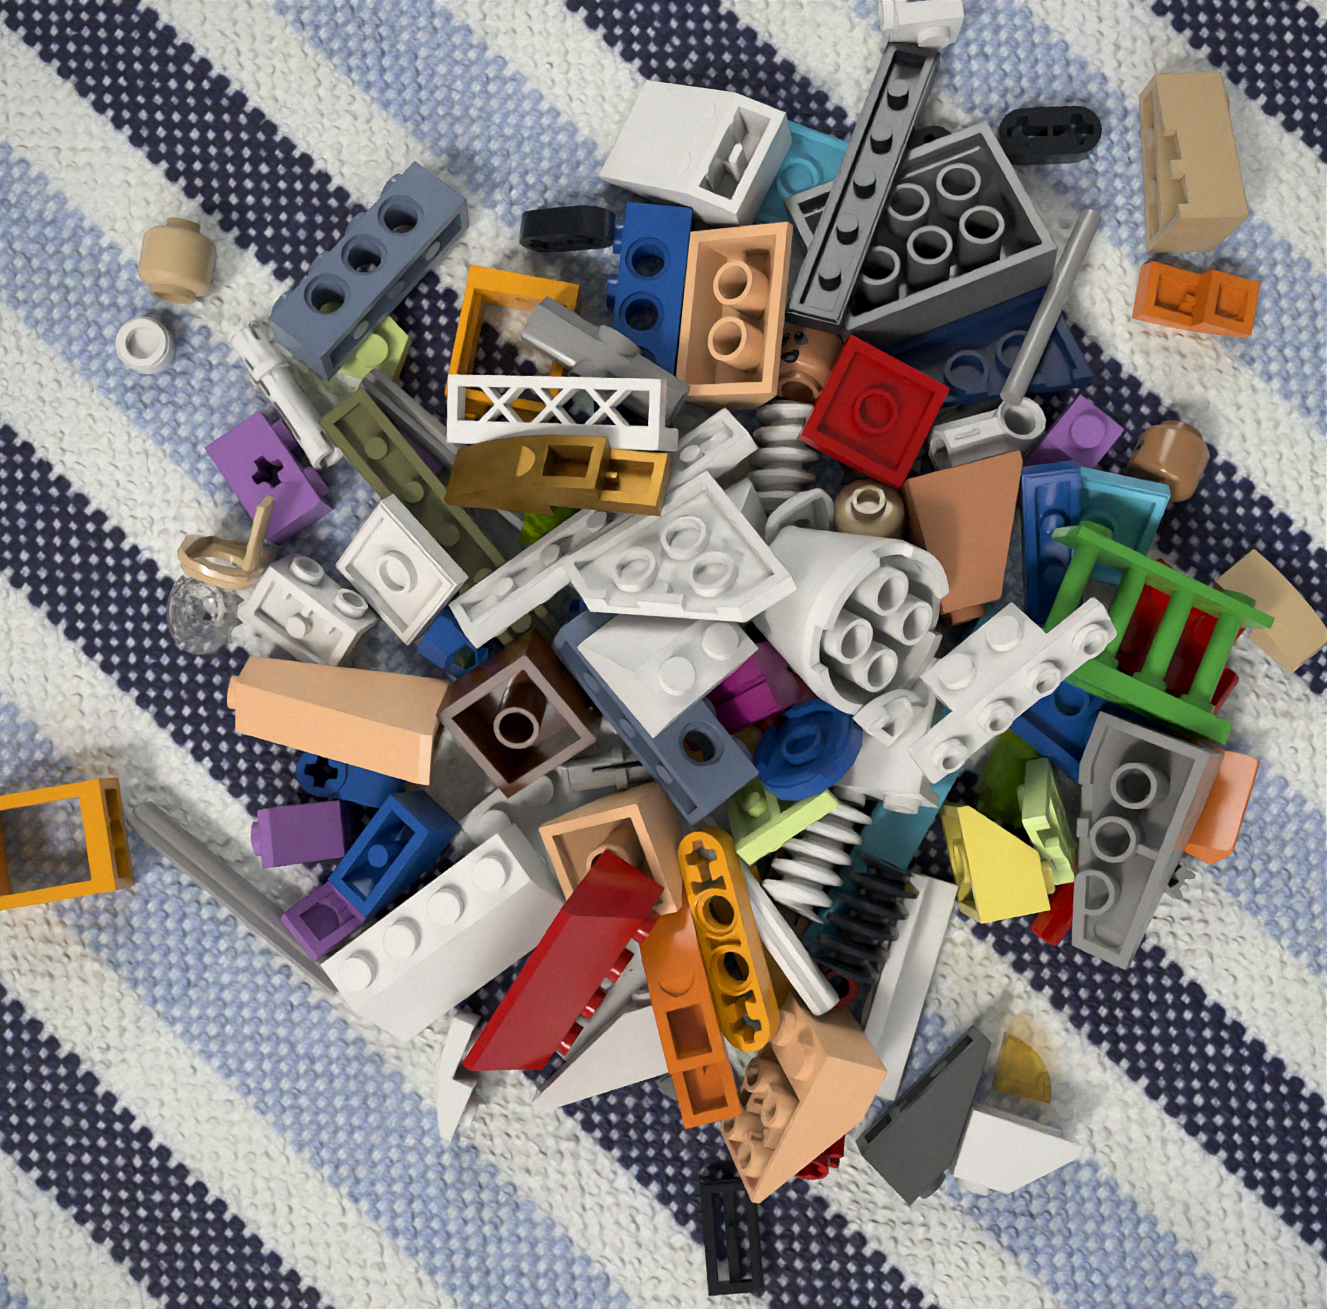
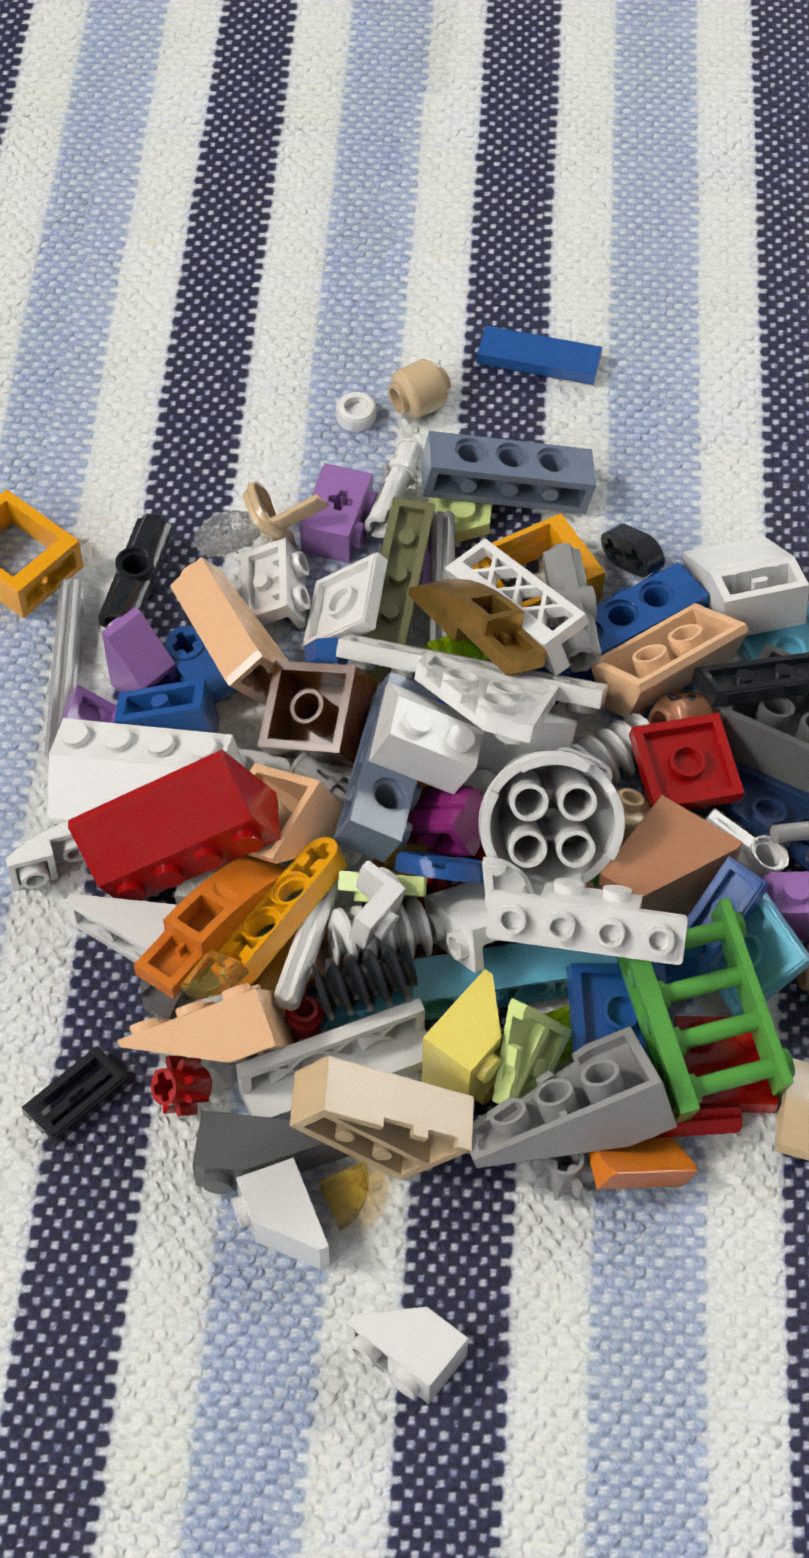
camera: 45 degrees right, 30 degrees down
none -> black piece [98,513,173,628]
none -> clear yellow tile [180,949,249,999]
none -> tan wedge [290,1056,474,1181]
none -> white slope [346,1307,468,1404]
none -> white bracket [349,861,406,949]
none -> blue tile [477,326,602,385]

